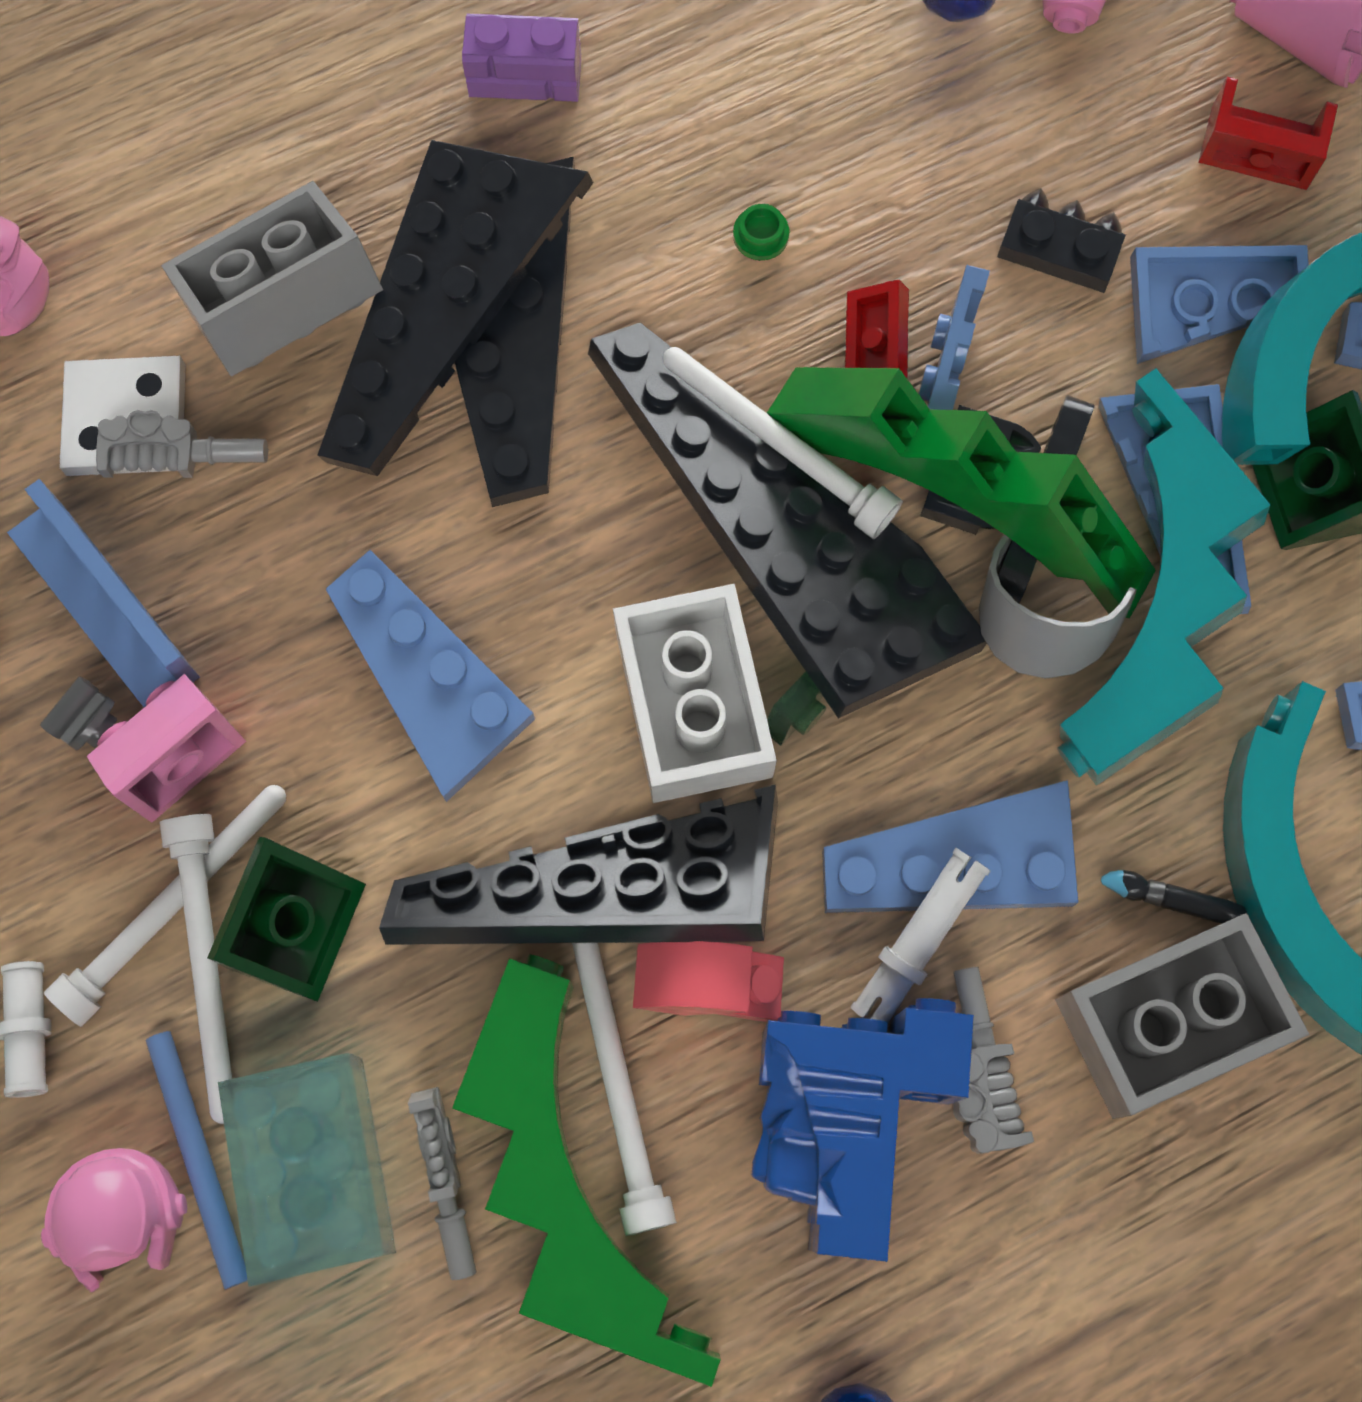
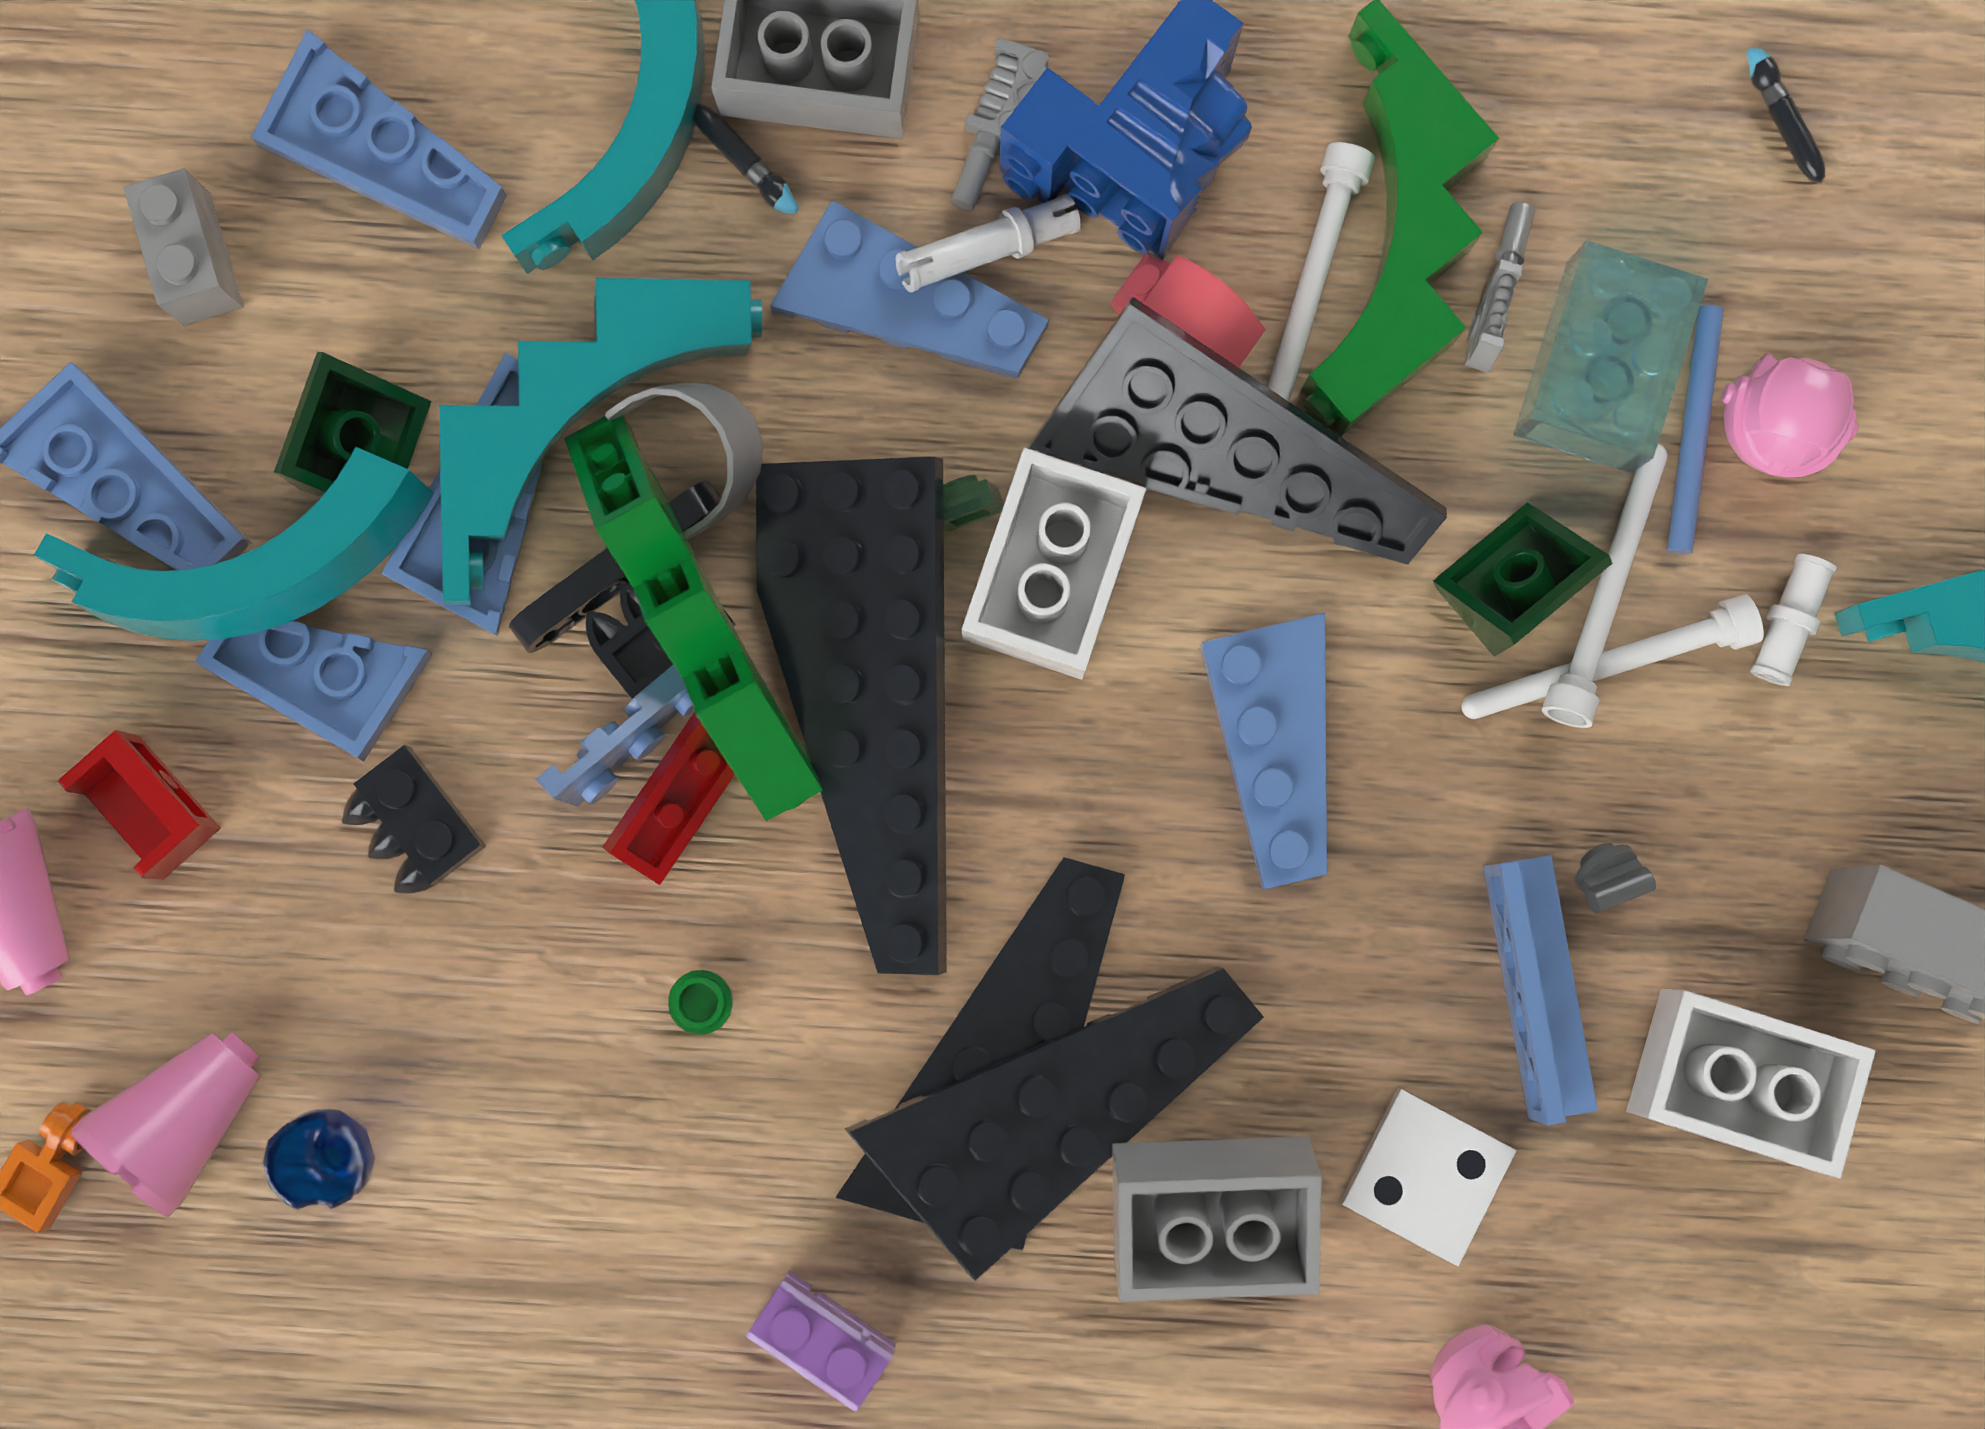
camera: 150 degrees left, 10 degrees up
bright pink slope [87,674,246,823] -> none
light grey piece [96,410,268,478] -> none
white piece [663,347,903,539] -> none

